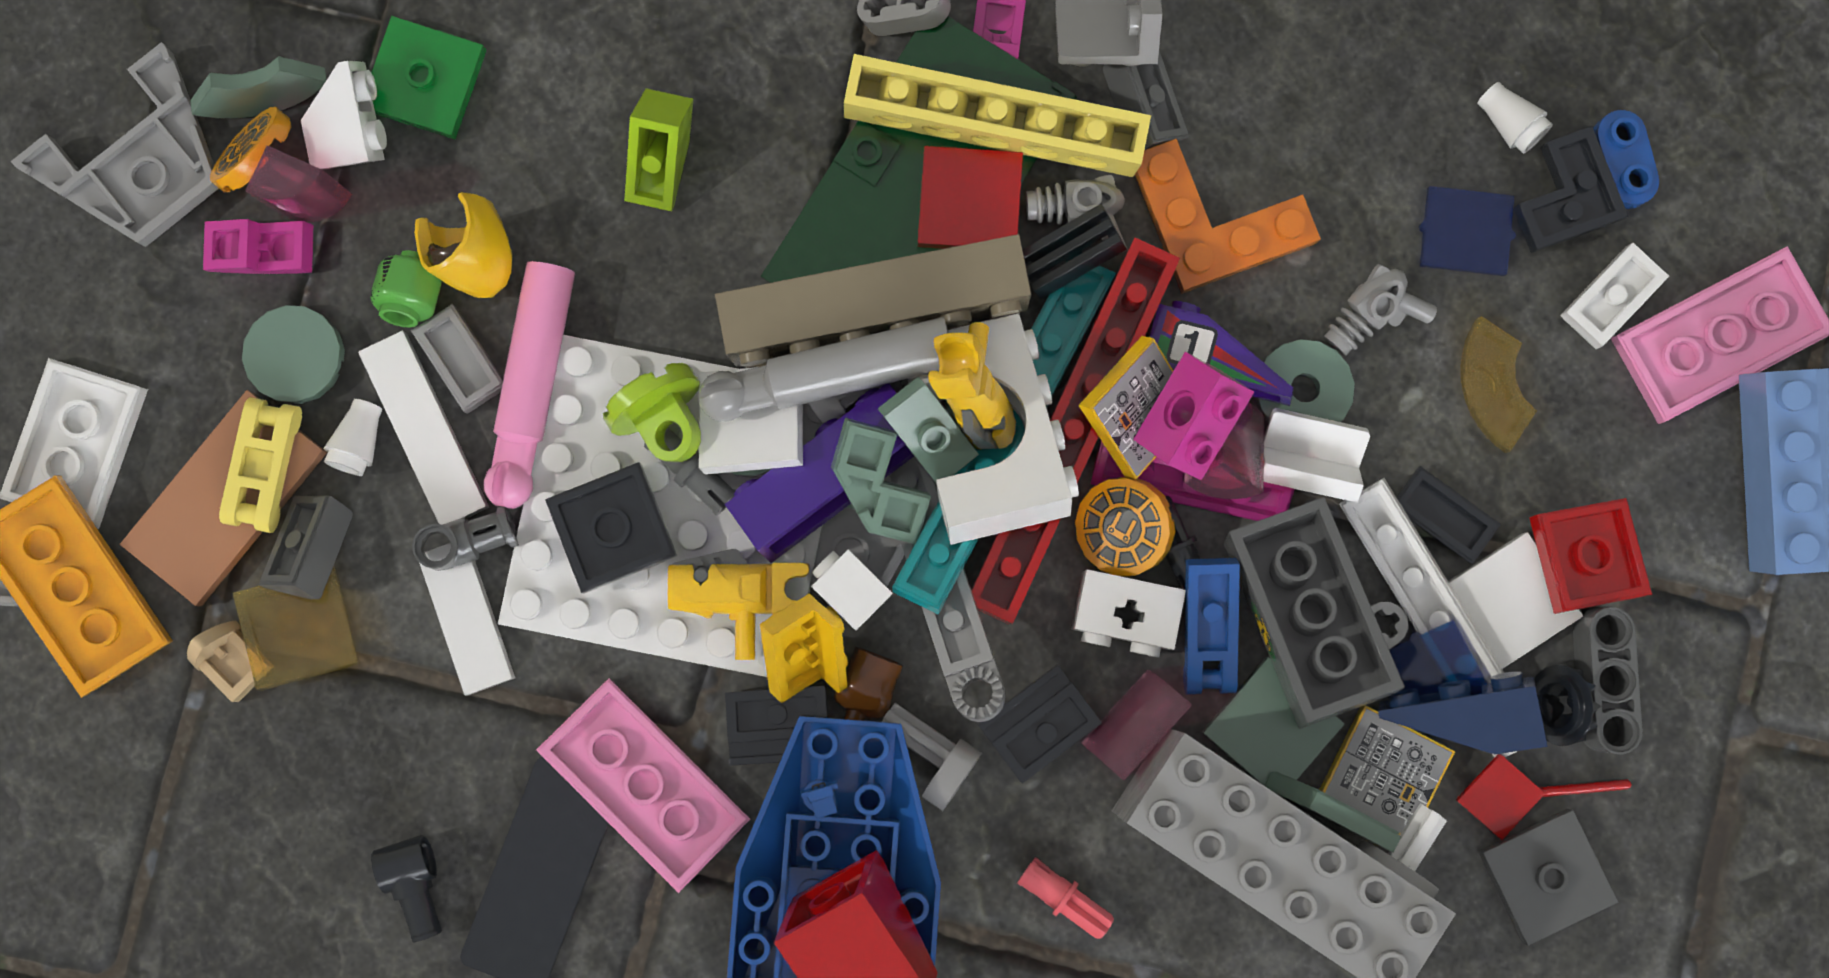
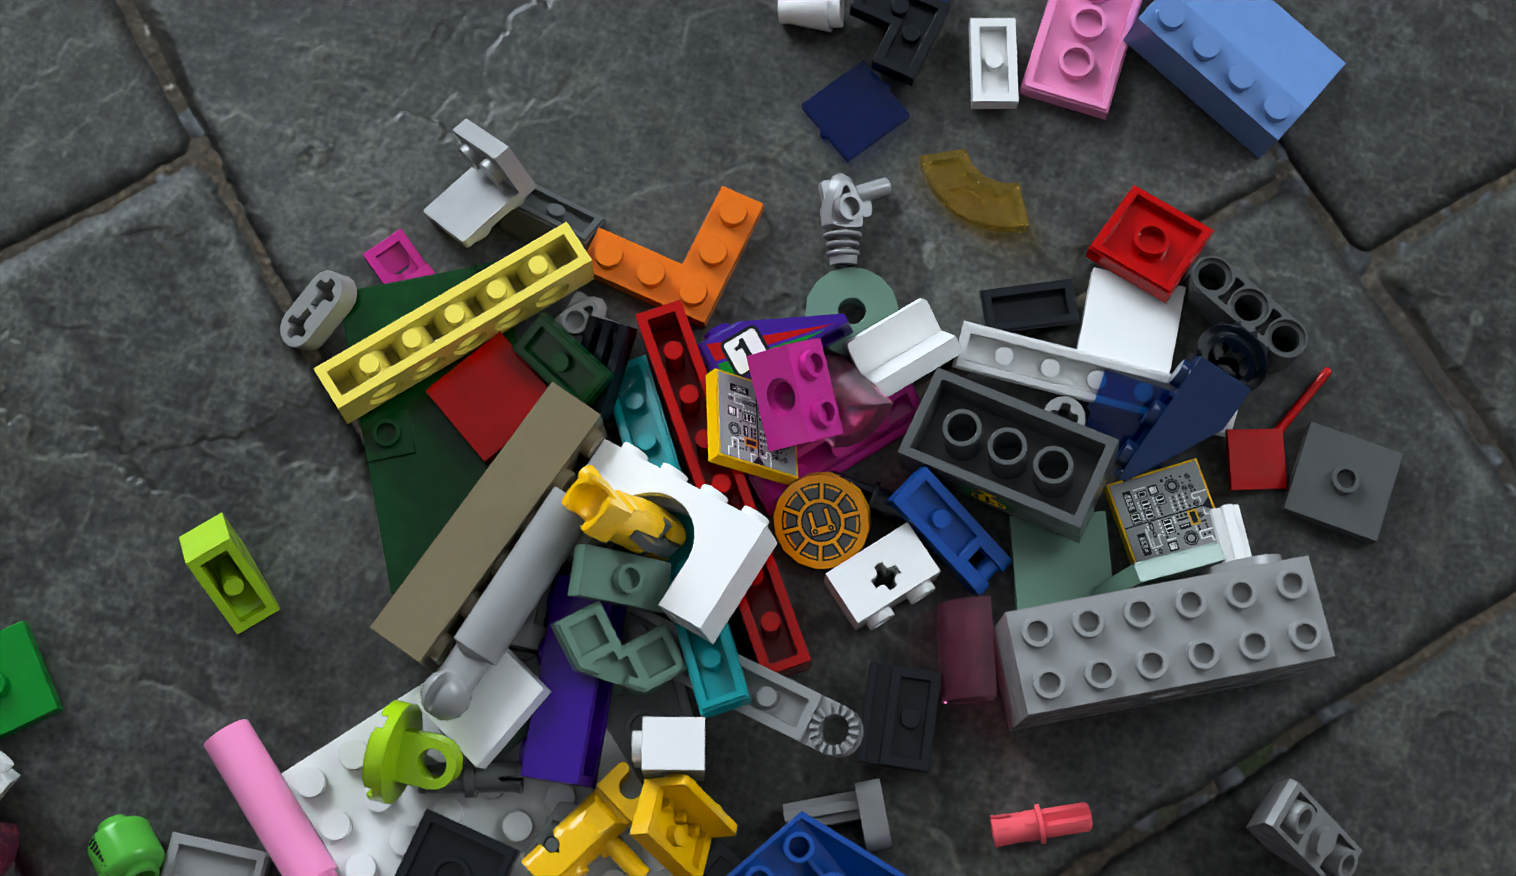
camera: 45 degrees left, 10 degrees down
yellow piece [414,192,512,298] -> none
reddish brown piece [834,646,904,721] -> none
none -> dark green plate [512,313,615,407]

